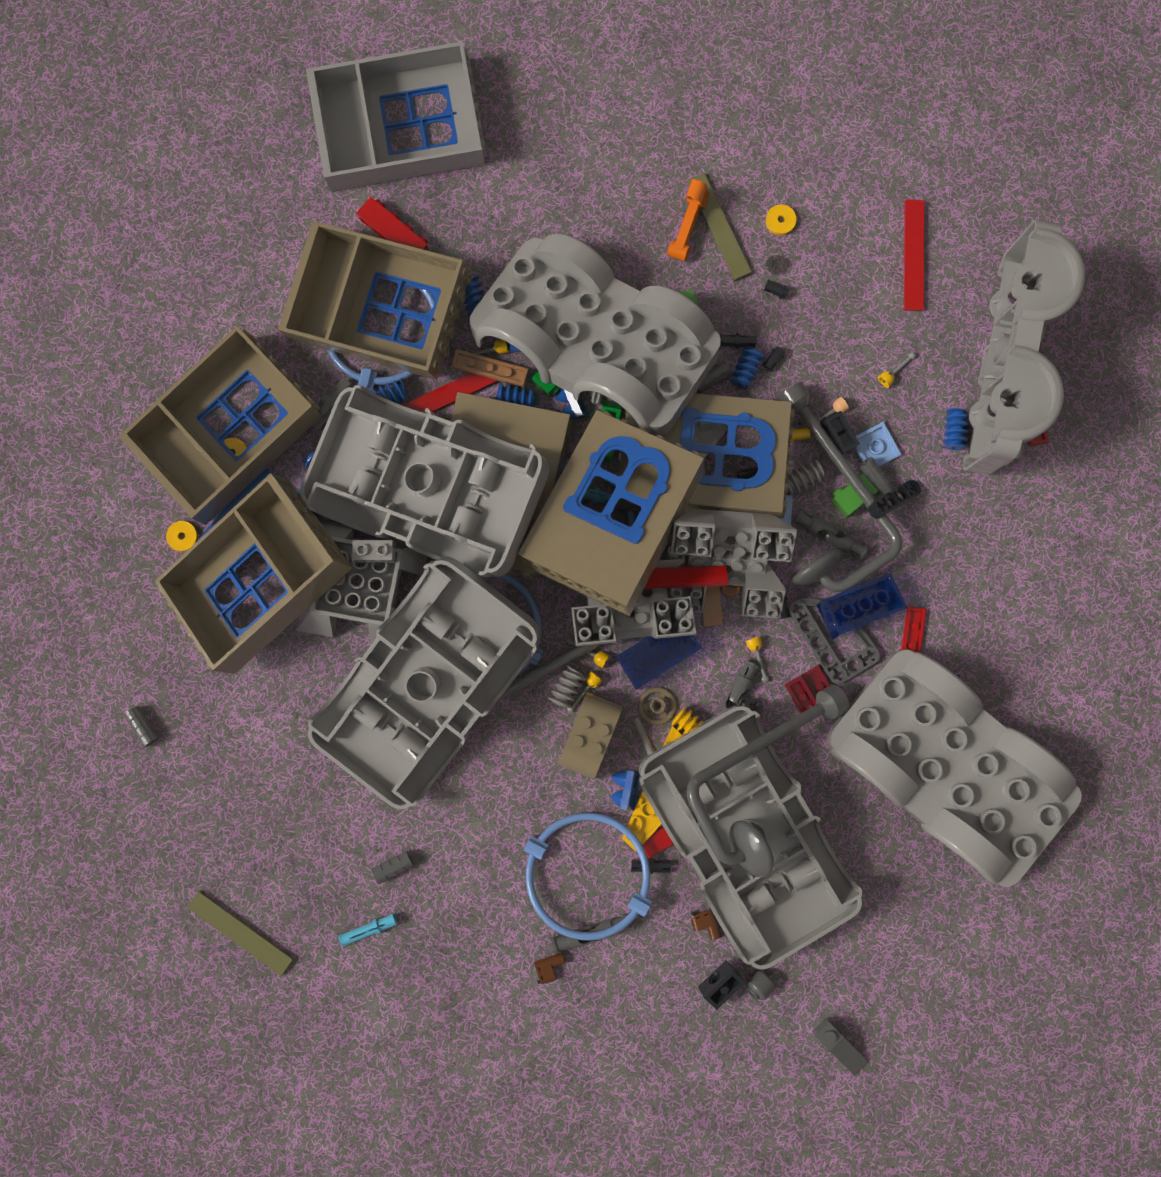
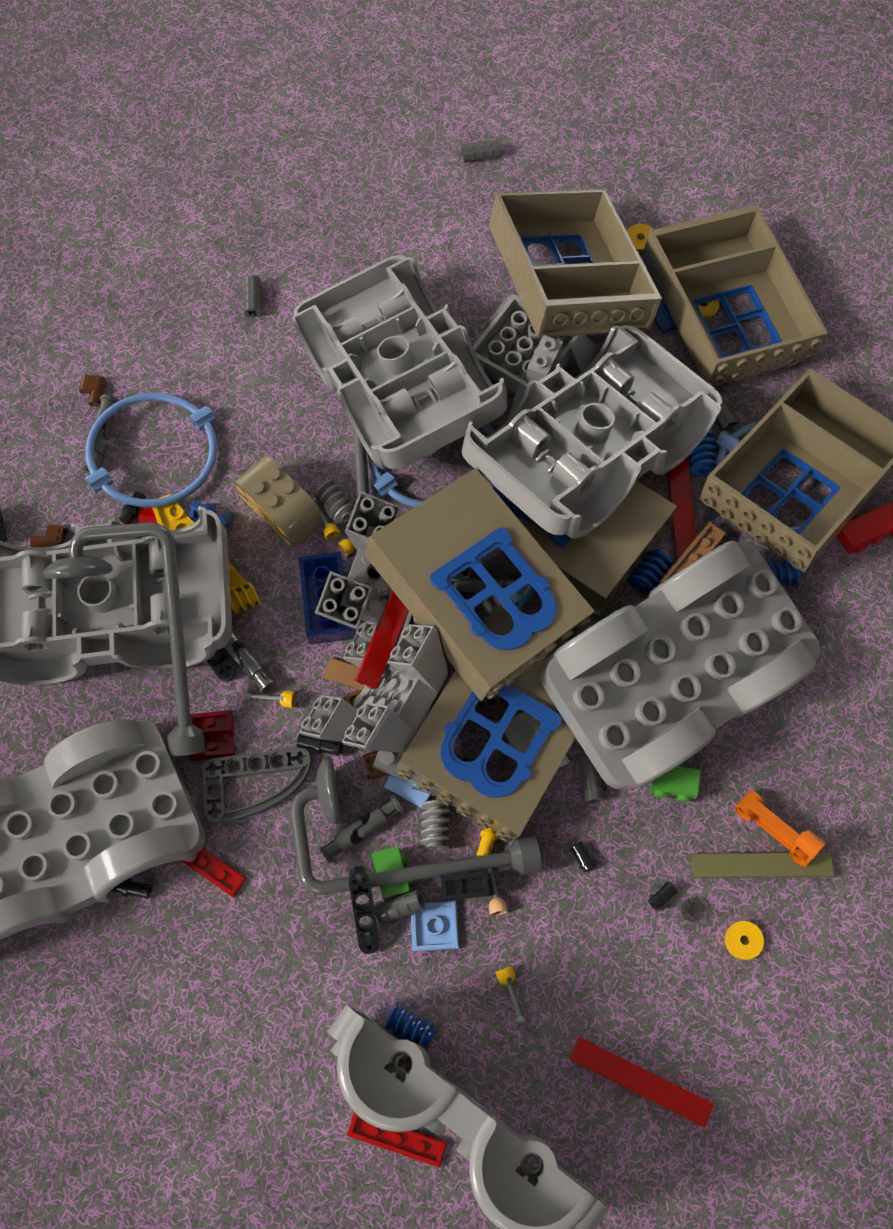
camera: 115 degrees right, 15 degrees down
olive tile [187,891,294,976] -> none
medium azure pin [338,913,398,947] -> none
light grey bar [632,717,654,755] -> none
dark tan piece [638,687,676,725] -> none
black pin [719,333,757,348] -> none
blue piece [730,346,765,389] -> none
clear blue brick [816,573,907,640] -> none

